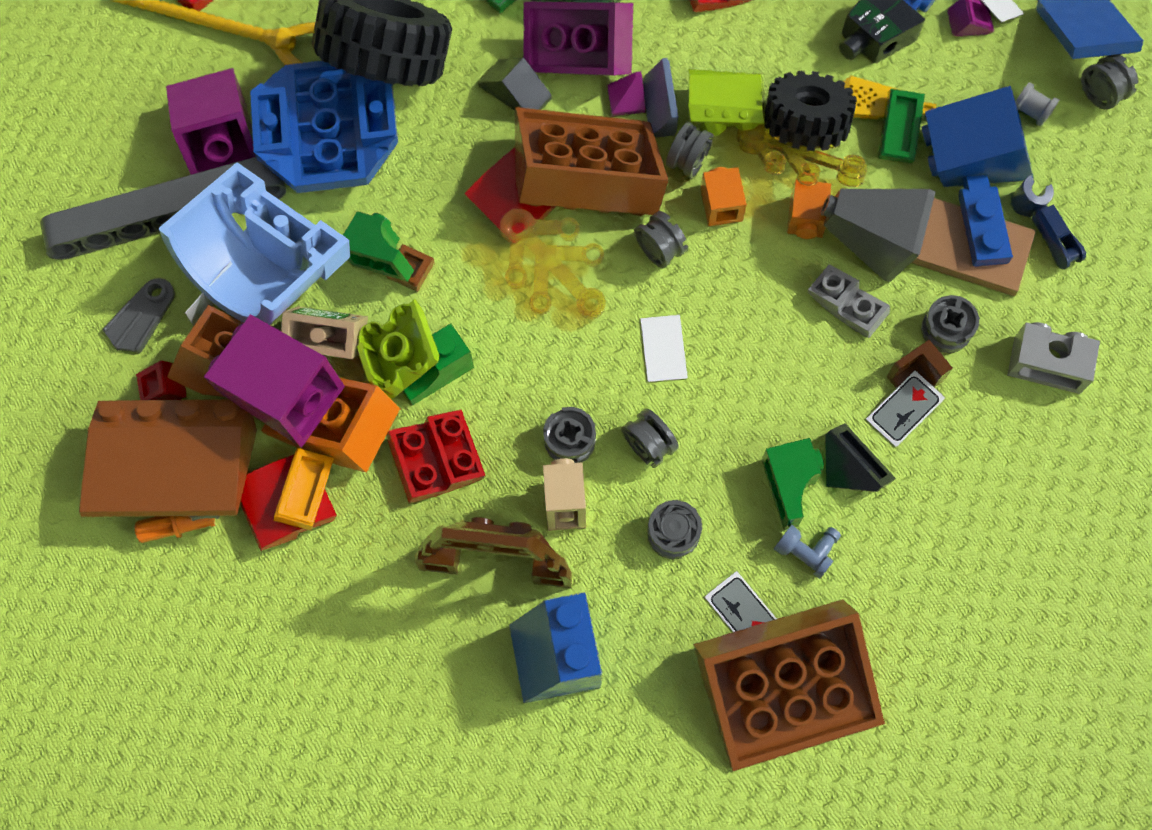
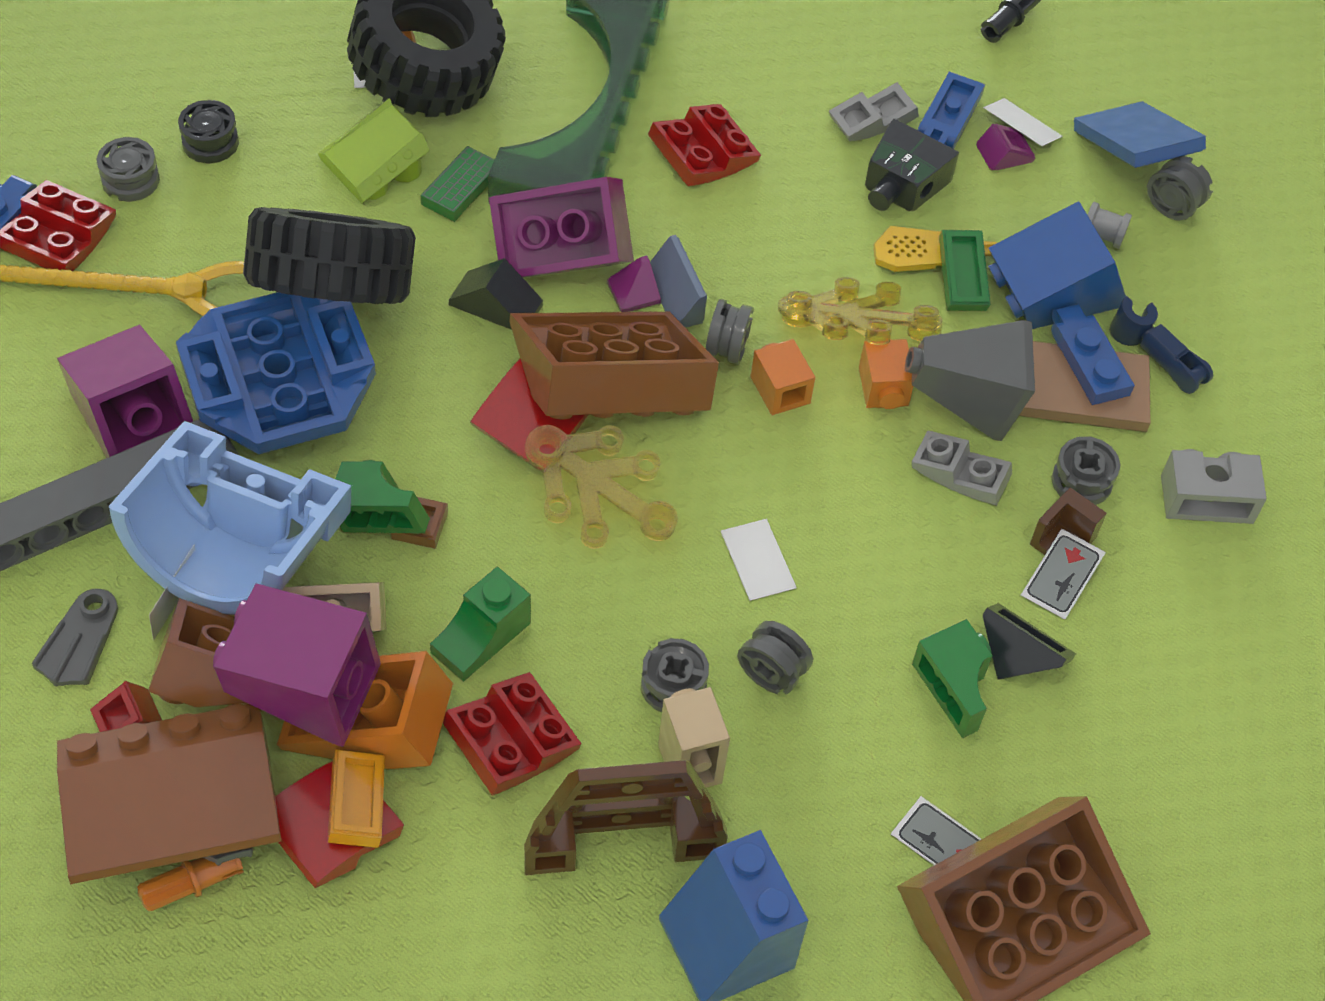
camera: 20 degrees left, 15 degrees down
lime slope [357,299,439,400] -> none
dark grey wheel [634,211,688,268] -> none
dark grey wheel [647,500,702,559] -> none
lime slope [688,69,765,136] -> none
black tyre [764,71,857,151] -> none
sand blue piece [774,525,841,579] -> none

